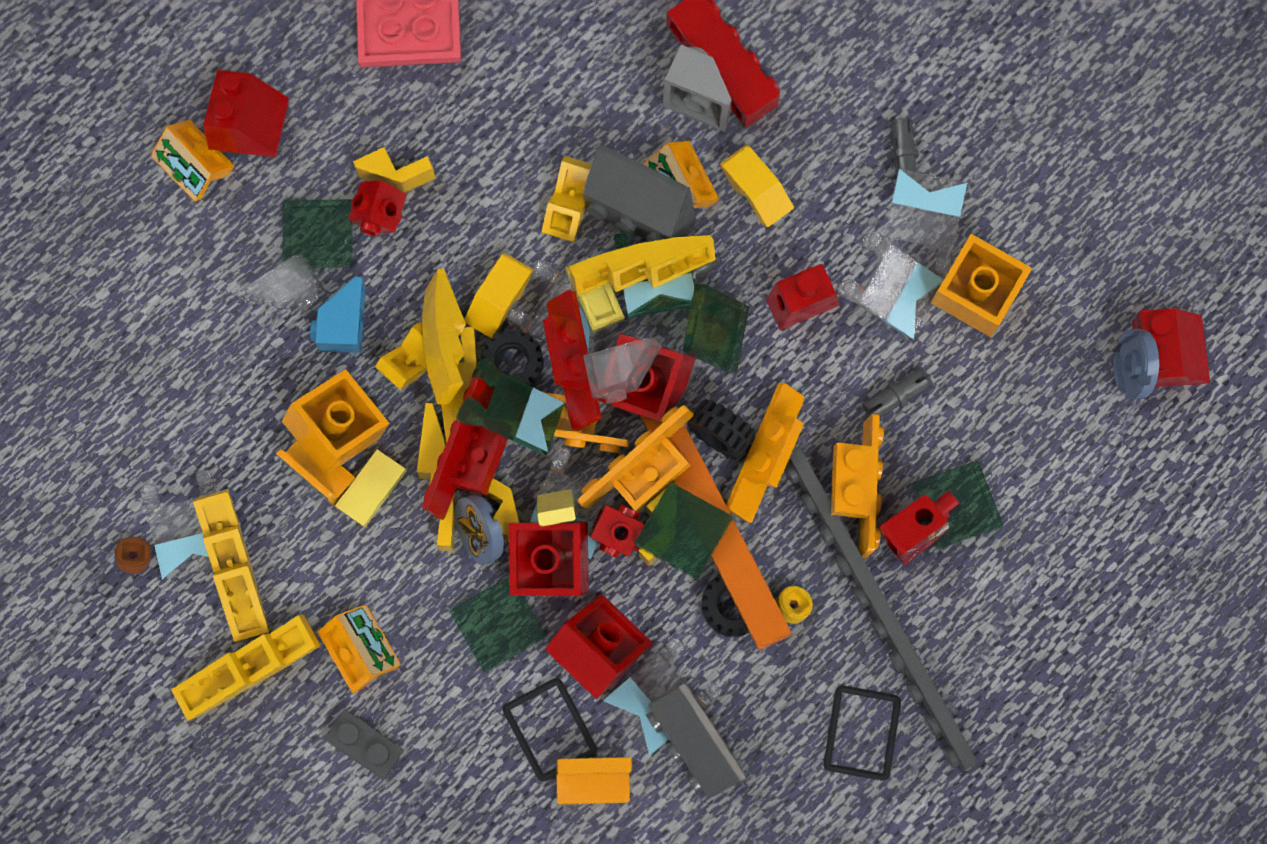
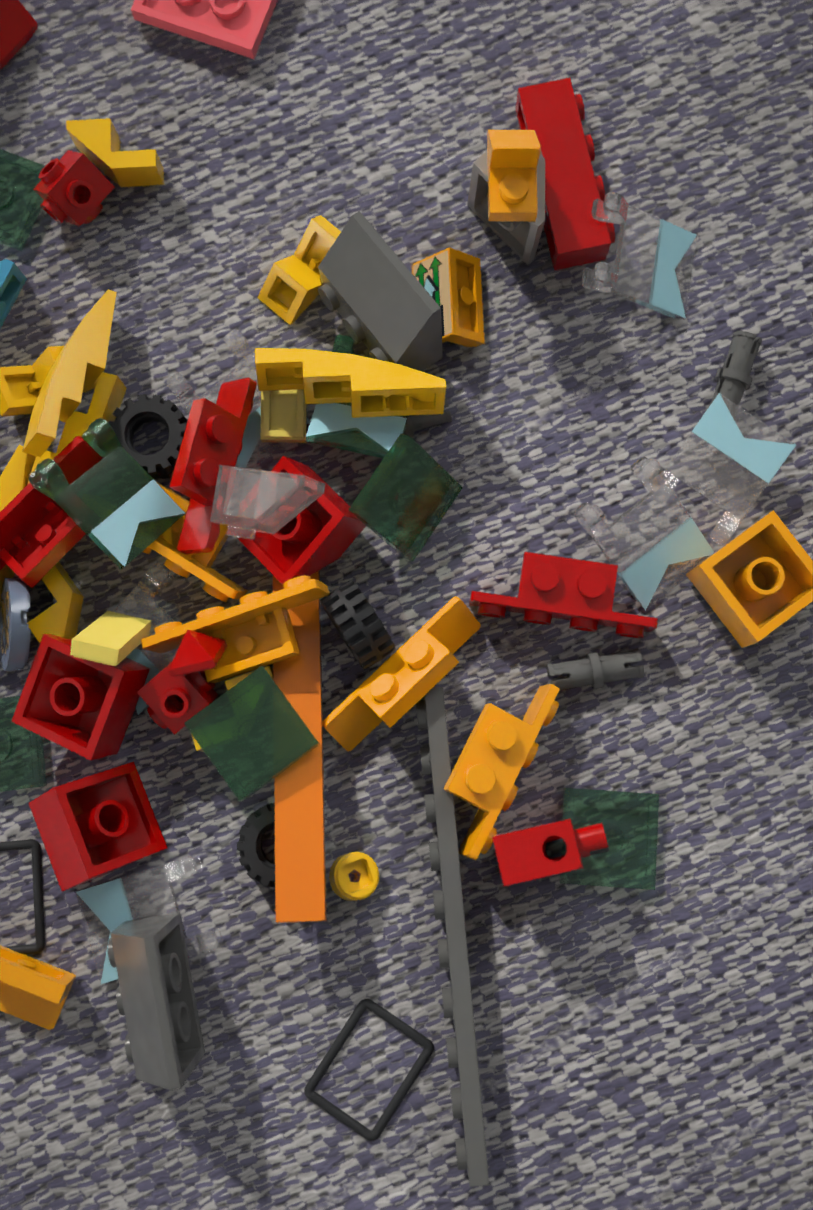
camera: 30 degrees right, 5 degrees up
yellow slope [464,253,534,339] -> none
yellow slope [719,144,794,228] -> none
red torso [766,264,840,330] -> none
none -> red slope [168,629,227,677]
none -> red bracket [469,552,658,638]
none -> light orange slope [487,130,541,222]
none -> clear flag [582,192,697,320]

